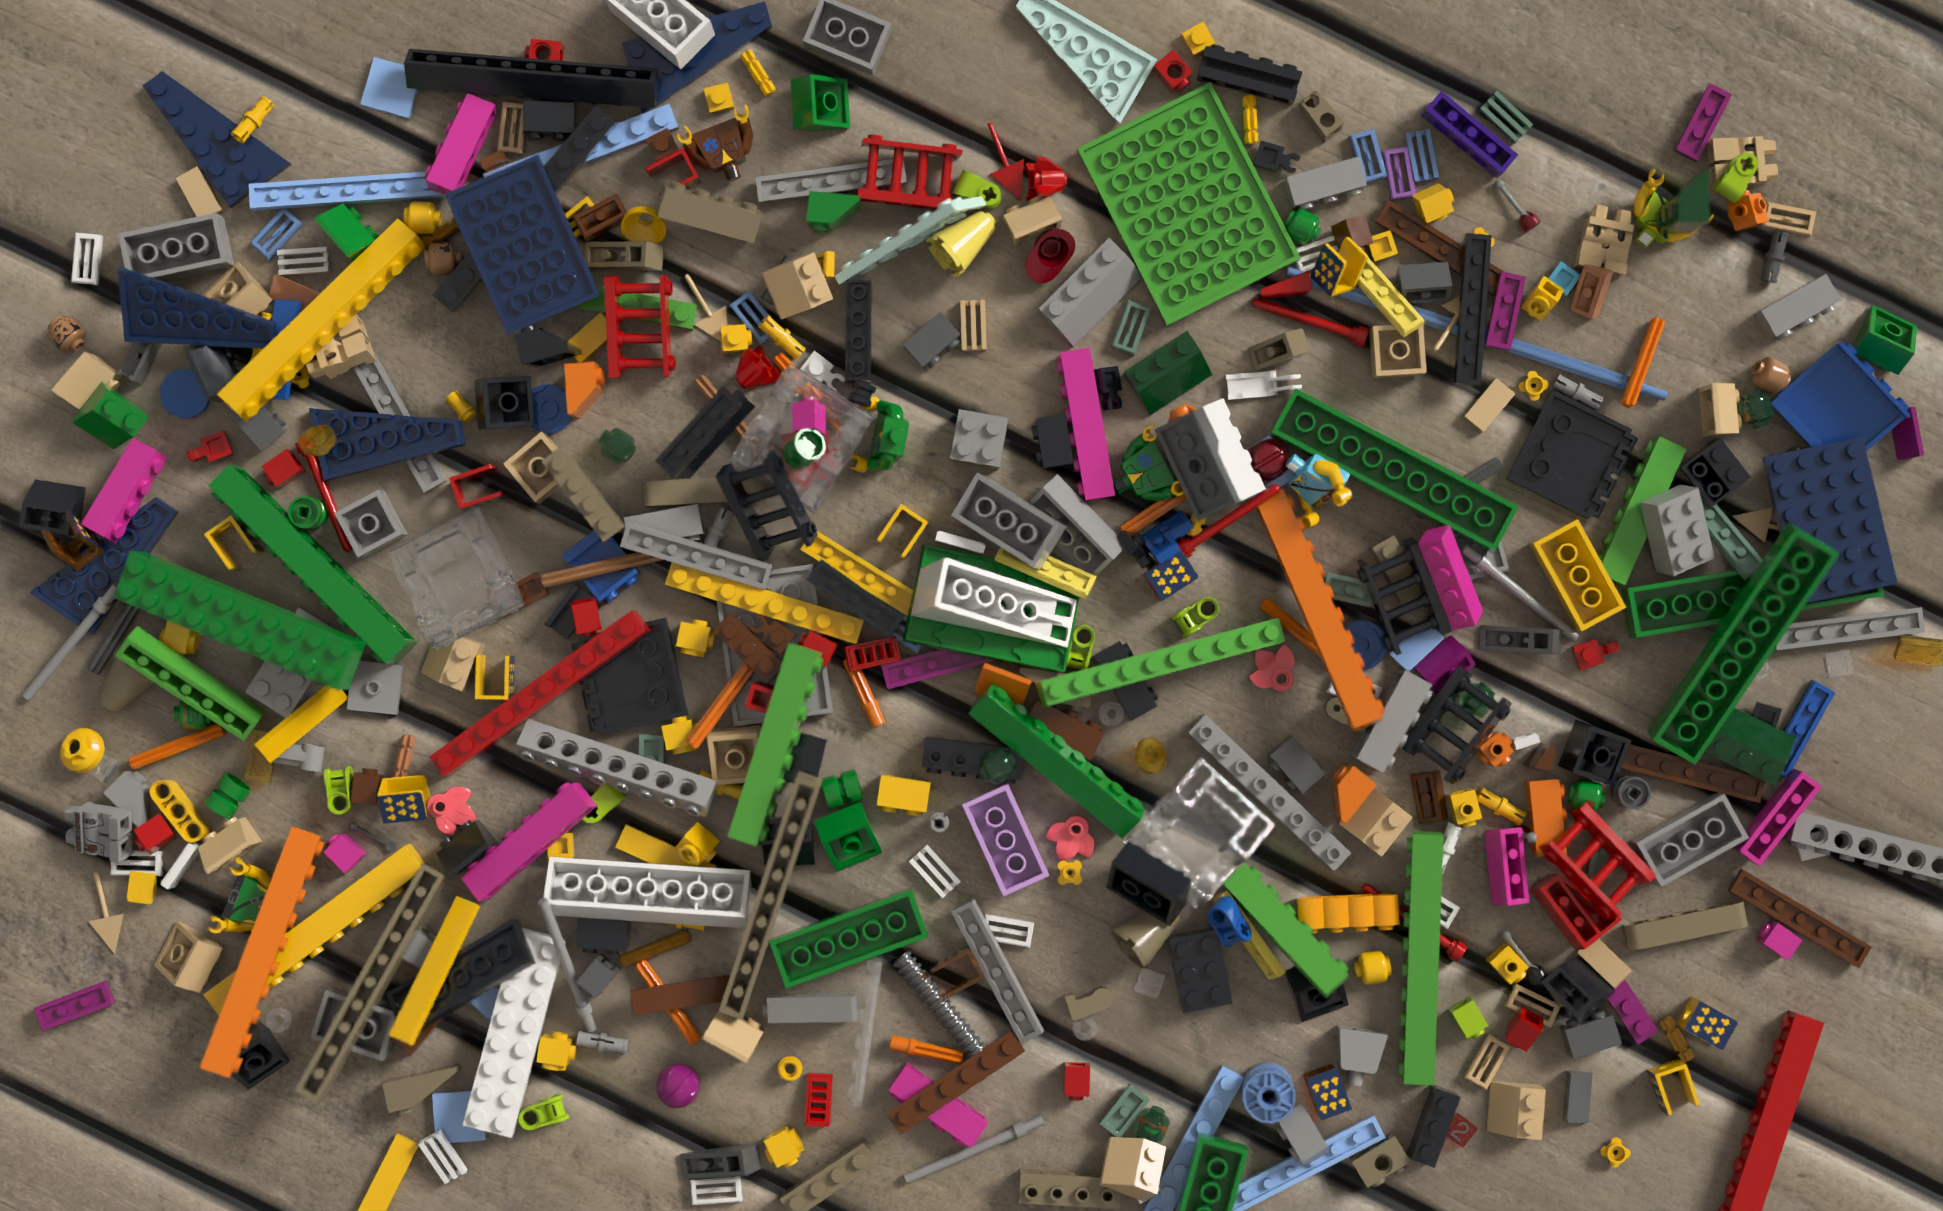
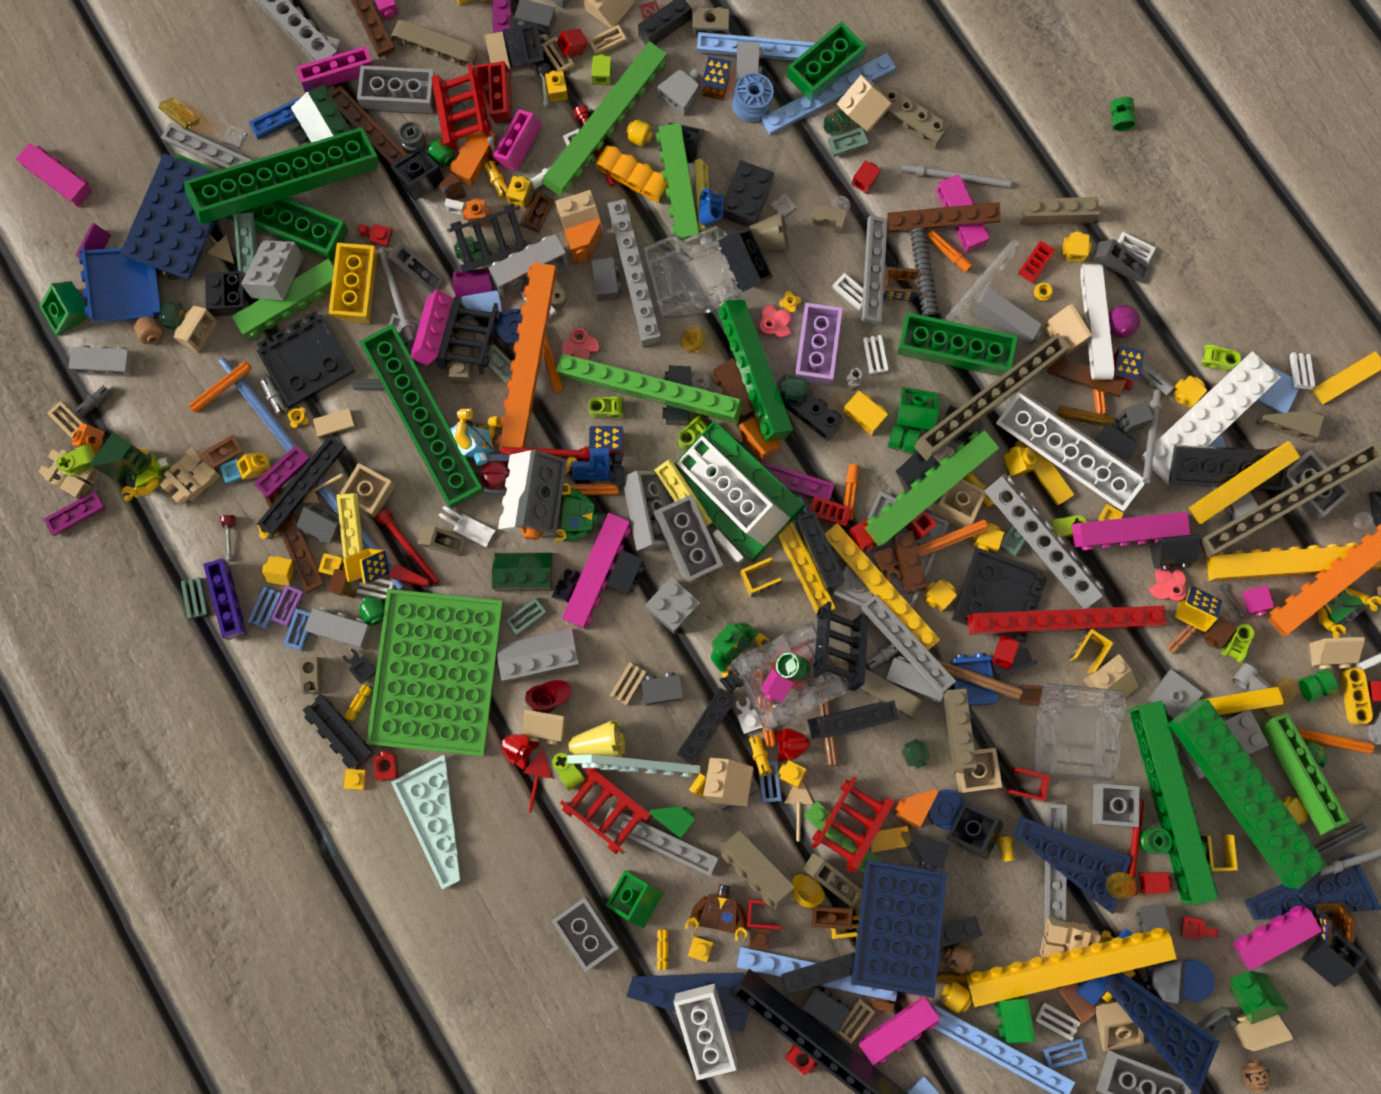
camera: 145 degrees left, 10 degrees down
none -> white beam [1080,264,1114,380]
none -> dark blue piece [1113,345,1144,390]

